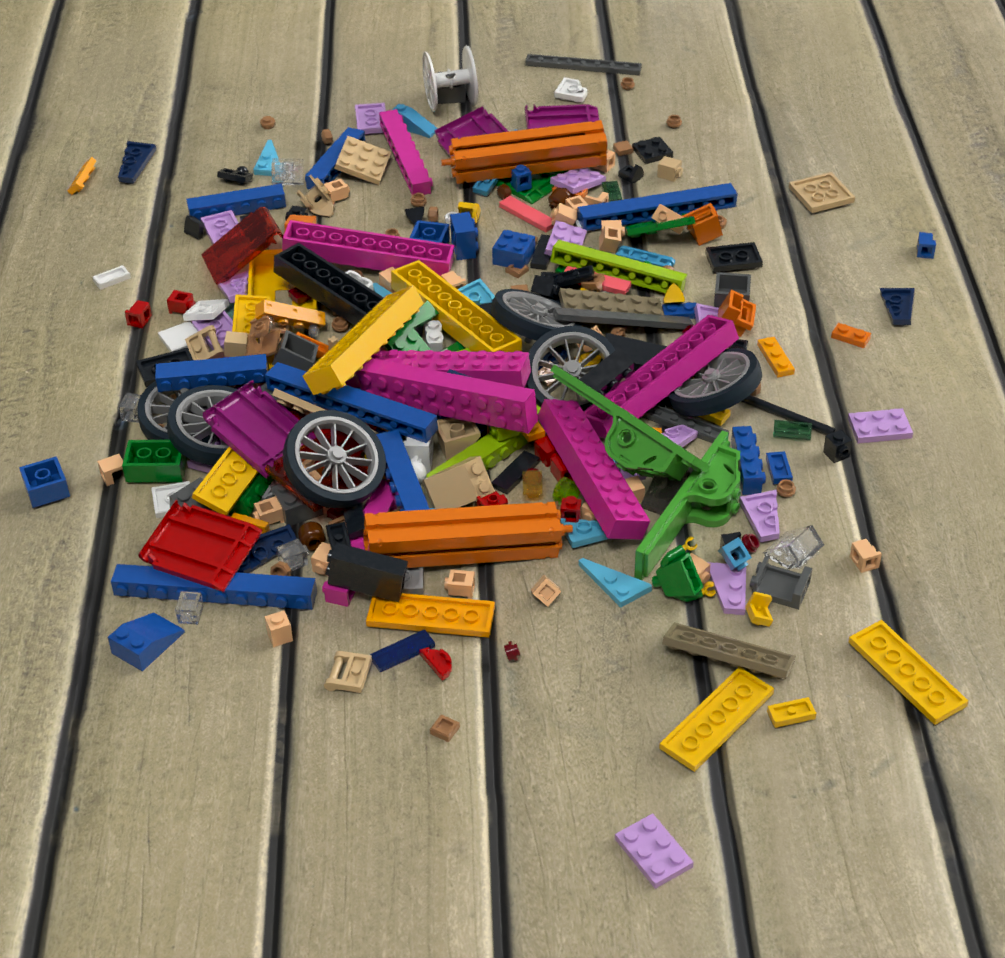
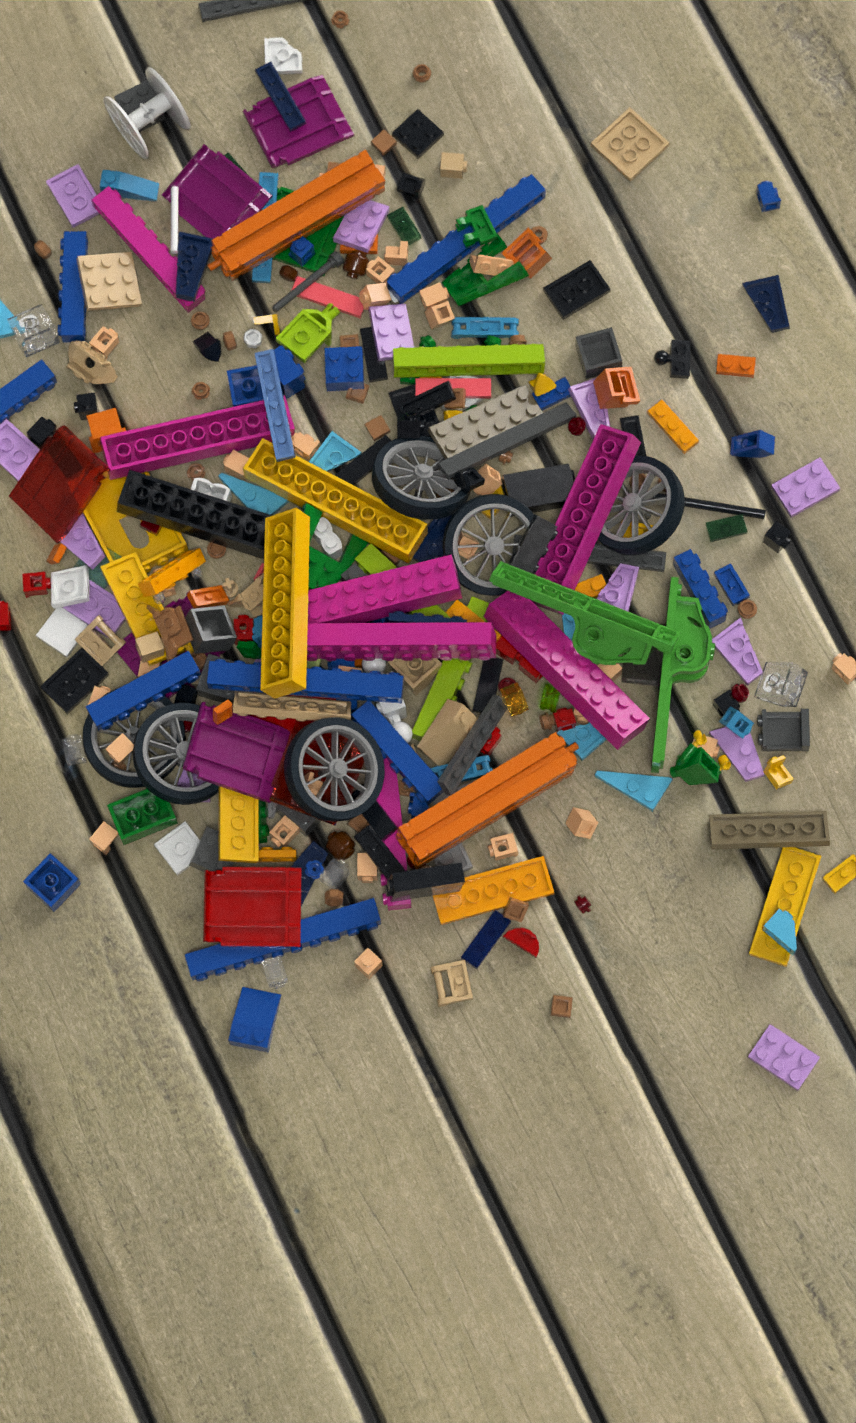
camera: 20 degrees left, 30 degrees up
none -> orange tile [46,543,67,565]
none -> light nougat panel [106,733,134,766]
none -> white bar [171,186,178,254]
none -> dark blue wing [176,231,213,302]
none -> orange tile [213,699,233,725]
none -> dark blue tile [255,61,306,132]
none -> medium blue plate [255,349,296,462]
none -> dark grey piece [272,251,344,312]
none -> lime plate [276,303,340,363]
none -> blue plate [305,860,324,879]
none -> dark grey plate [437,695,507,795]
none -> black tile [453,467,485,494]
none -> green plate [455,205,498,248]
none -> medium nougat tile [503,897,529,923]
none -> black plate [654,340,690,379]
none -> blue slope [730,430,775,458]
none -> medium azure slope [763,909,797,956]

